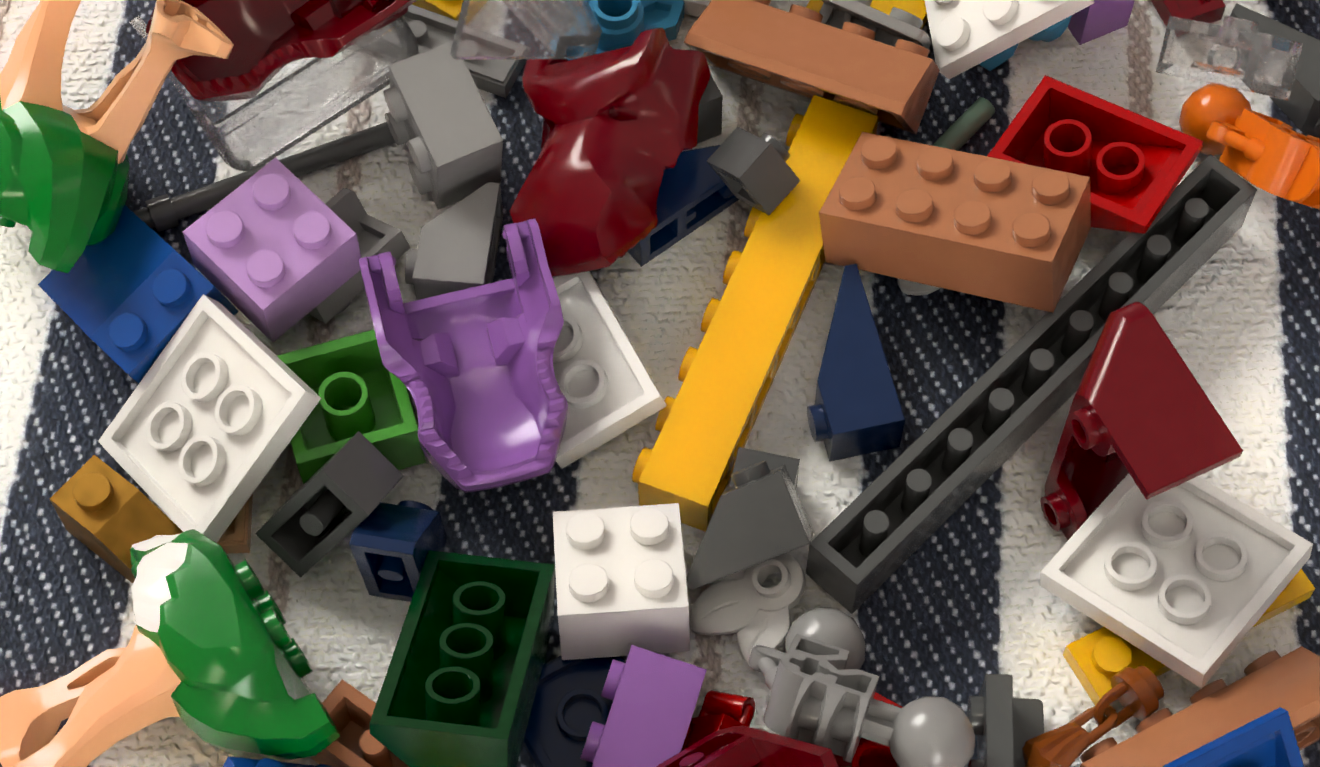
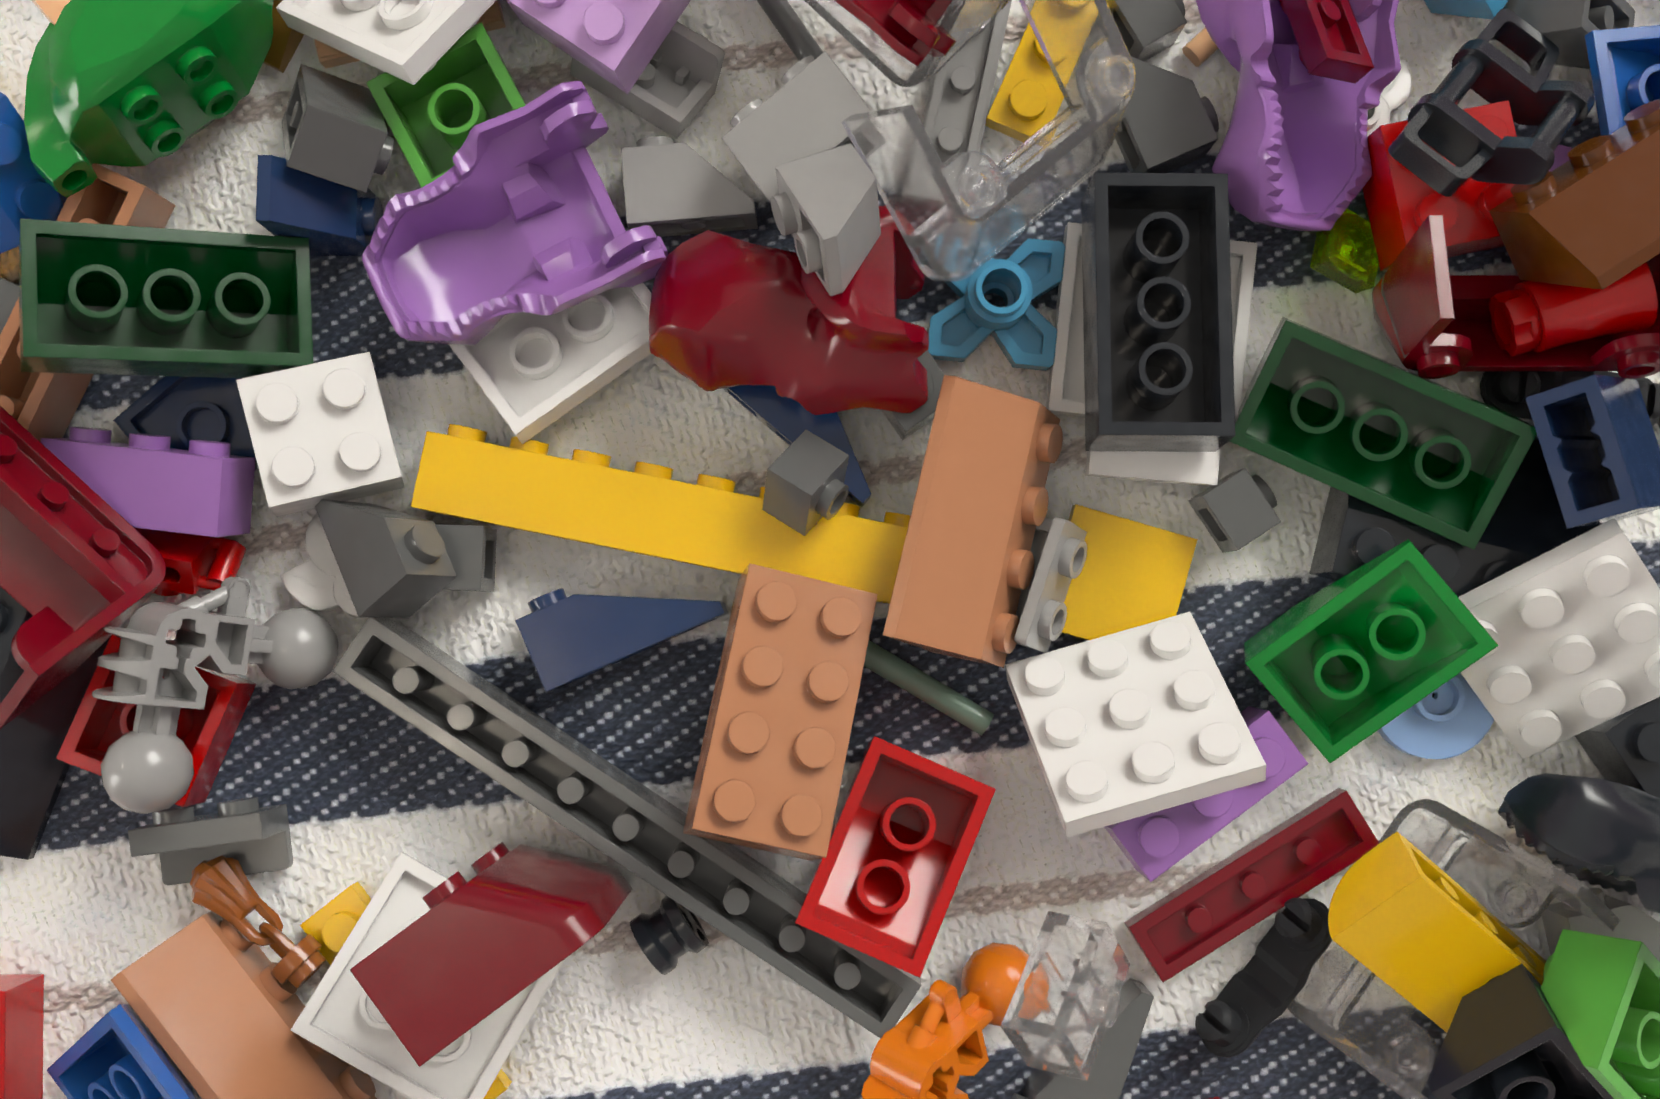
camera: 80 degrees right, 25 degrees up
none -> light grey slope [771,143,881,296]

